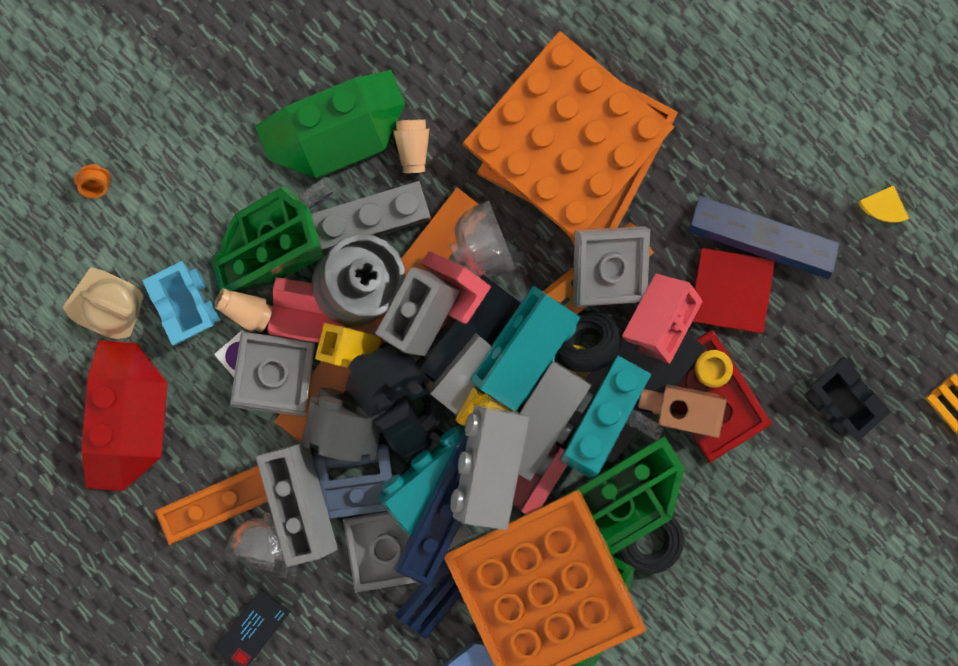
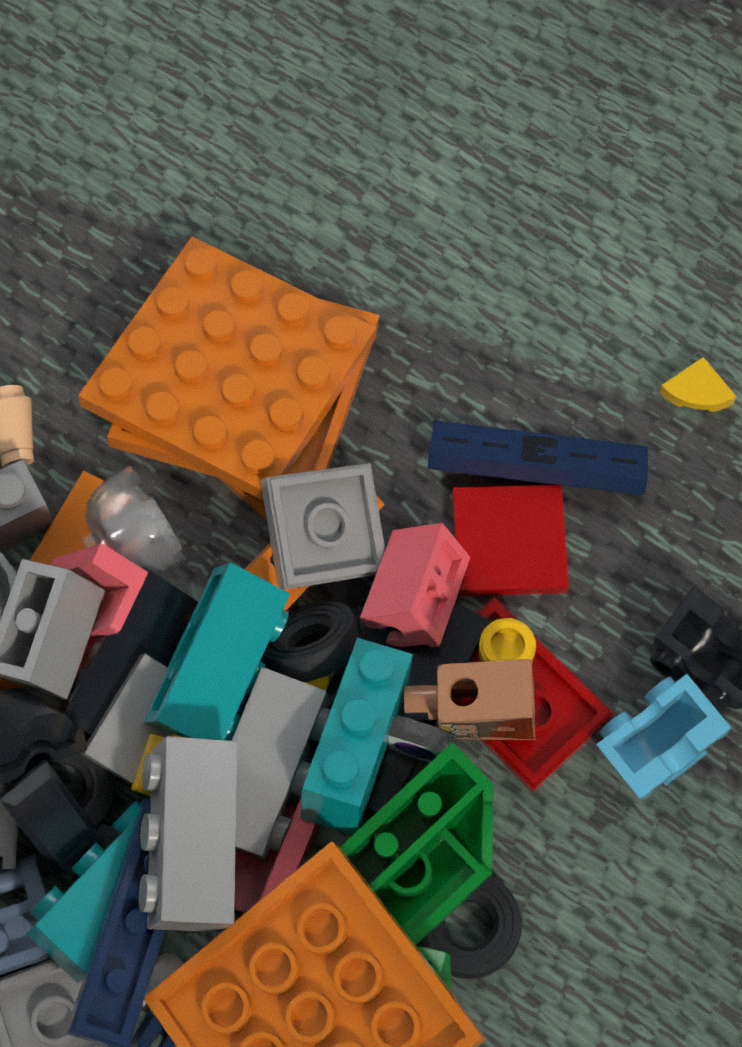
camera: 10 degrees left, 20 degrees down
none -> medium azure cylinder [596,674,731,799]

